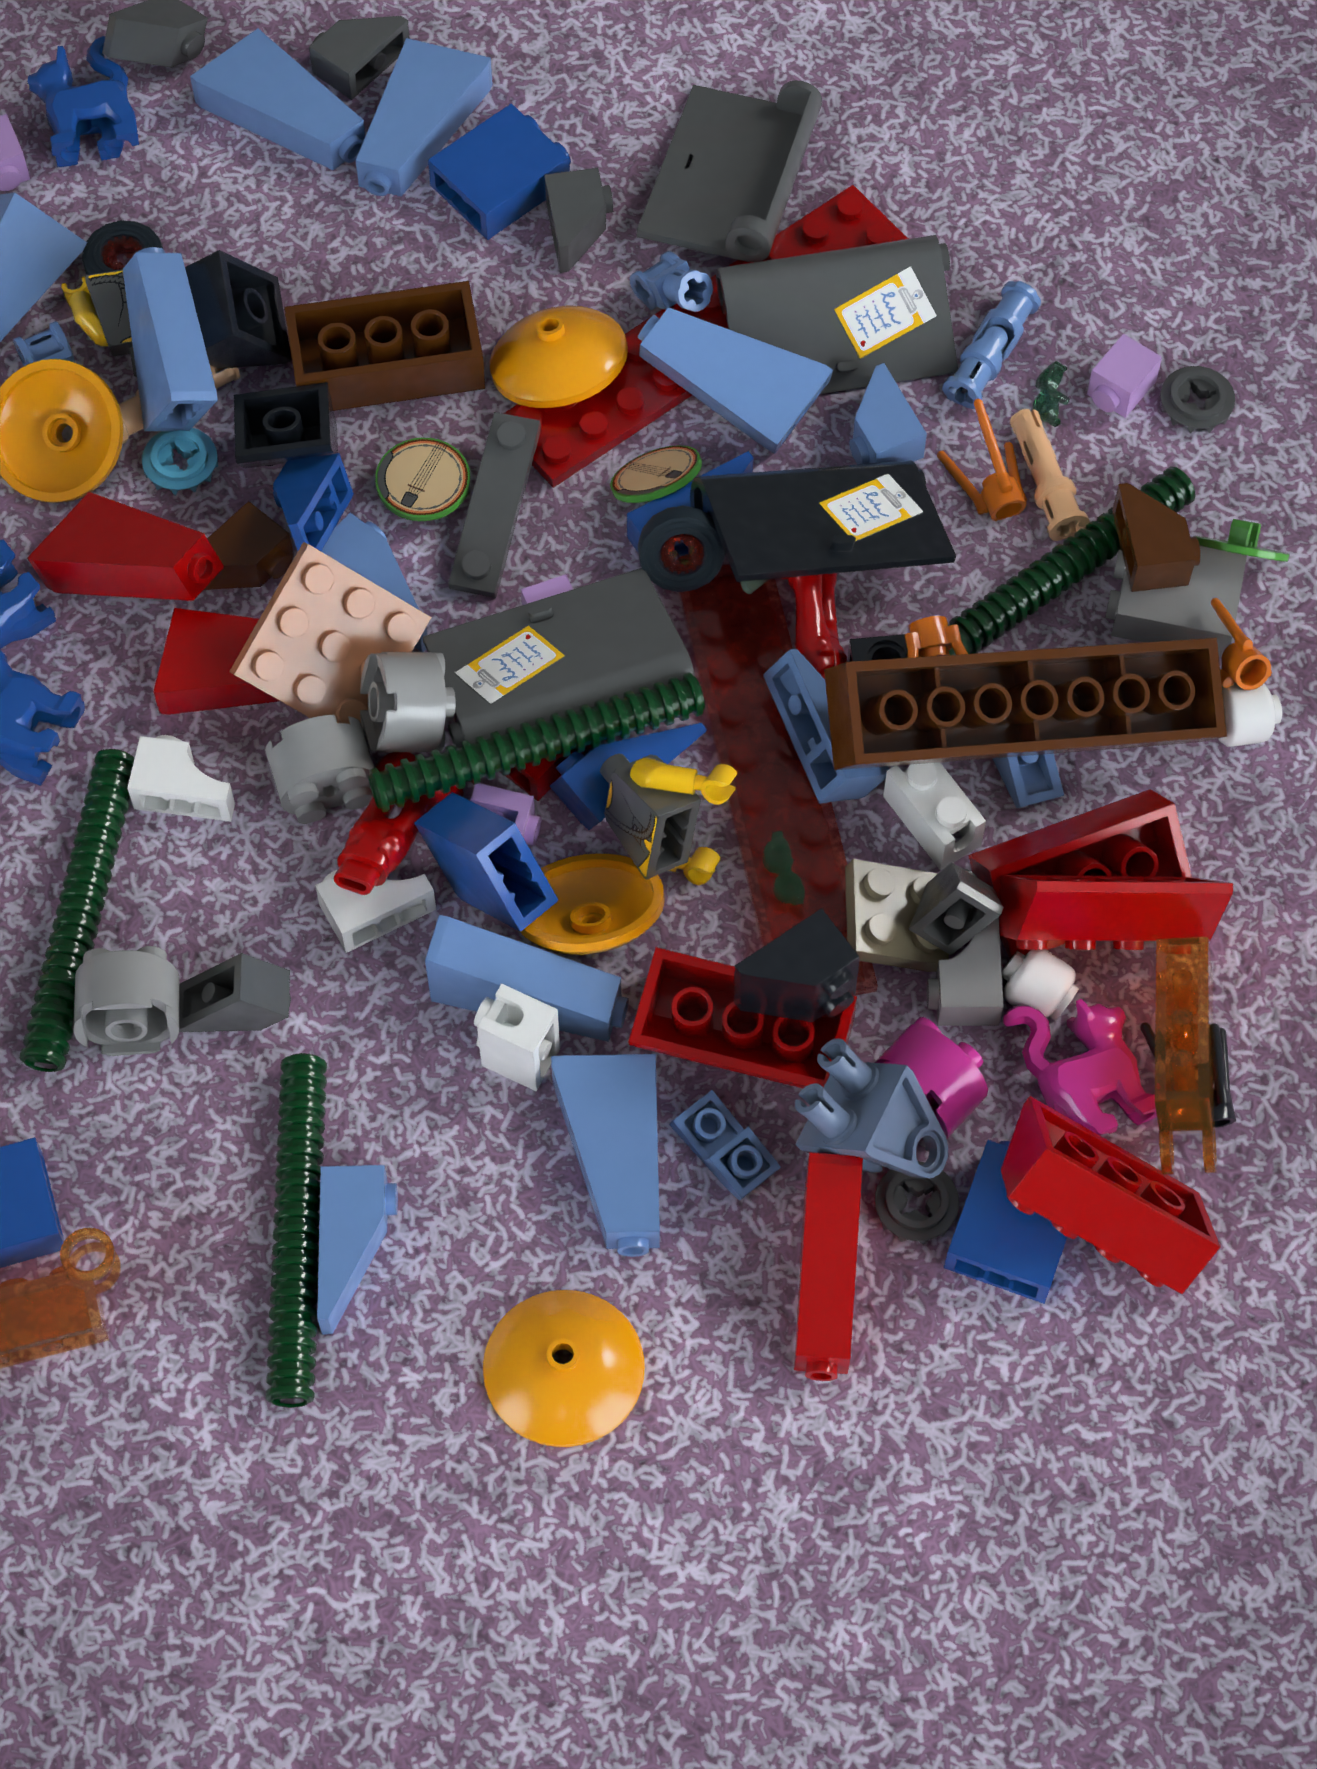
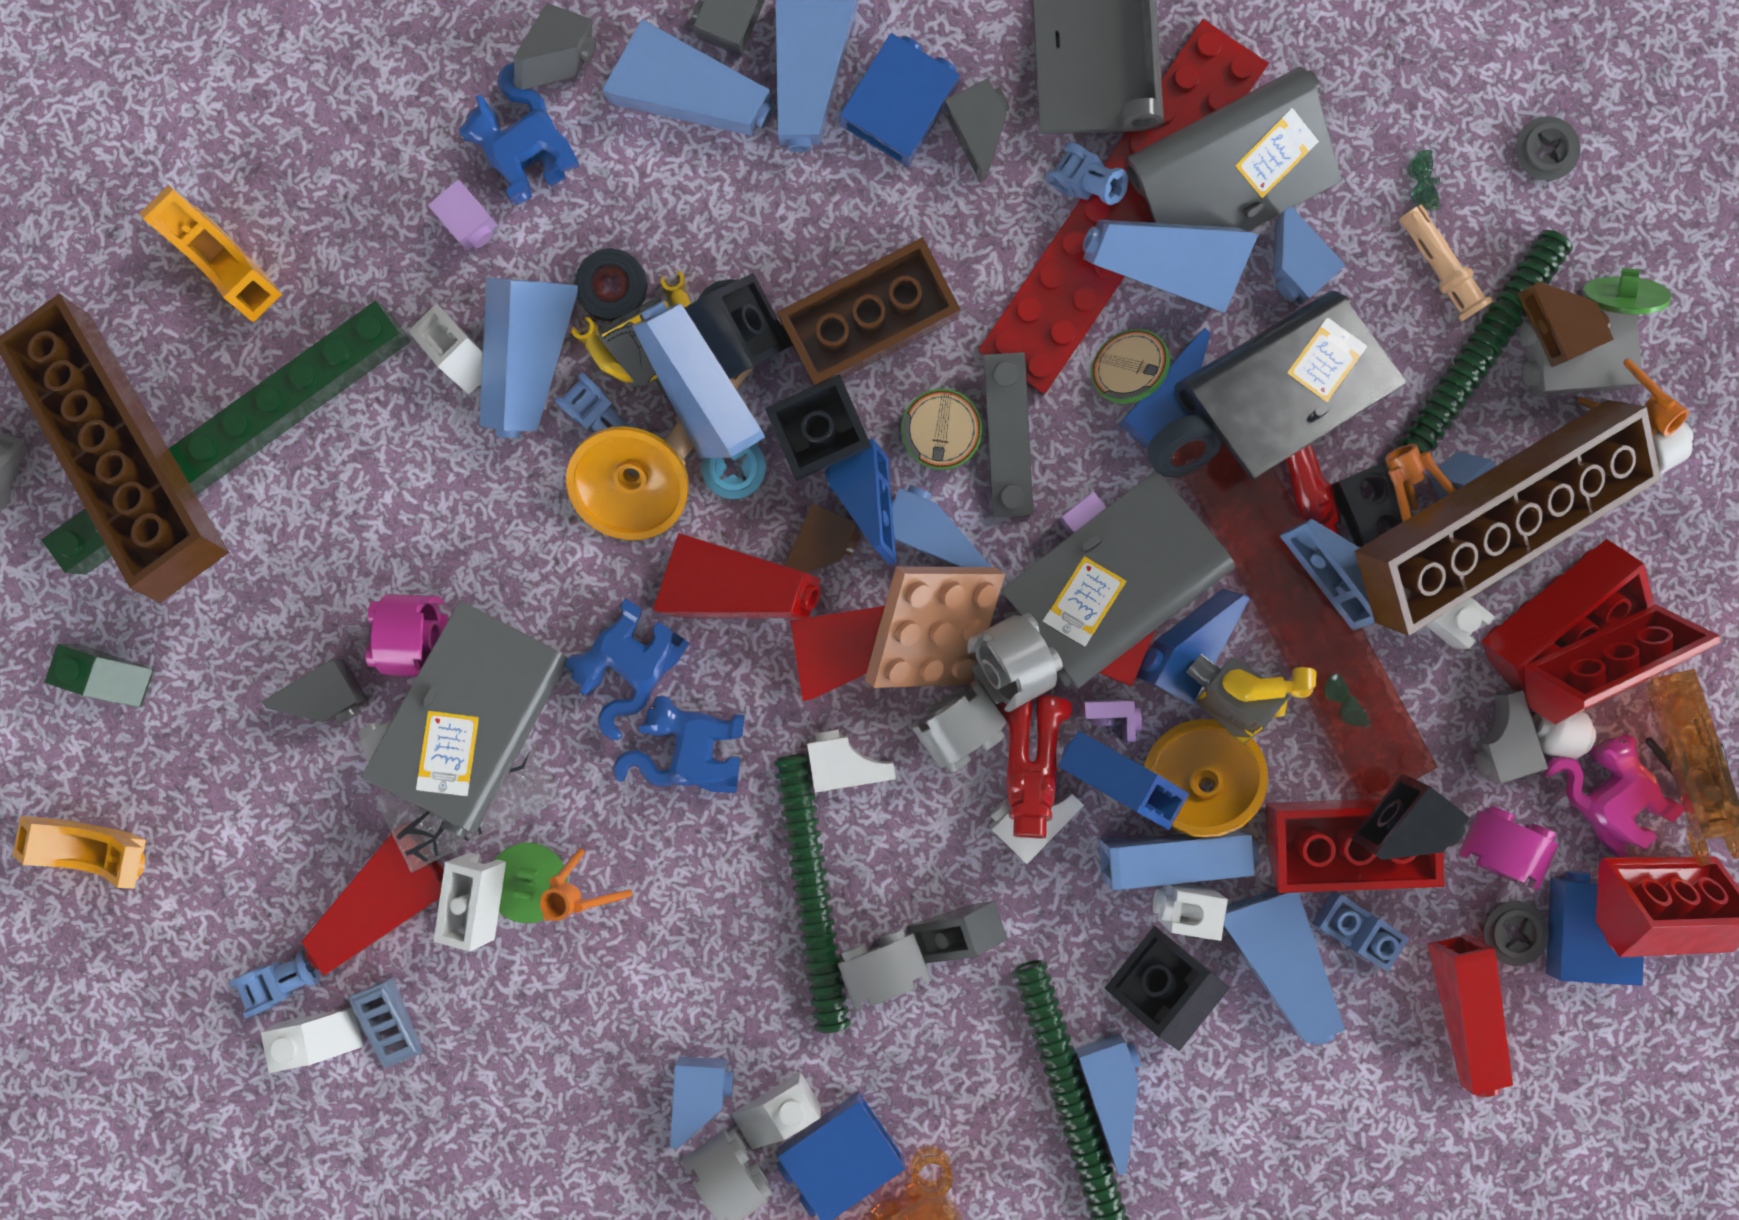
camera: 15 degrees left, 25 degrees up
dark green piece [368,672,705,813] -> none
light orange dish [483,1290,645,1447] -> none
light orange dish [489,305,628,408] -> none
sand blue piece [795,1038,948,1178] -> none
dark tan plate [845,859,949,972] -> none
dark grey slope [909,862,1004,955] -> none
orange plant [937,399,1027,521] -> none
medium blue piece [942,281,1041,409] -> none
lavender brick [1087,334,1162,418] -> none
none -> black slope [1105,925,1231,1051]

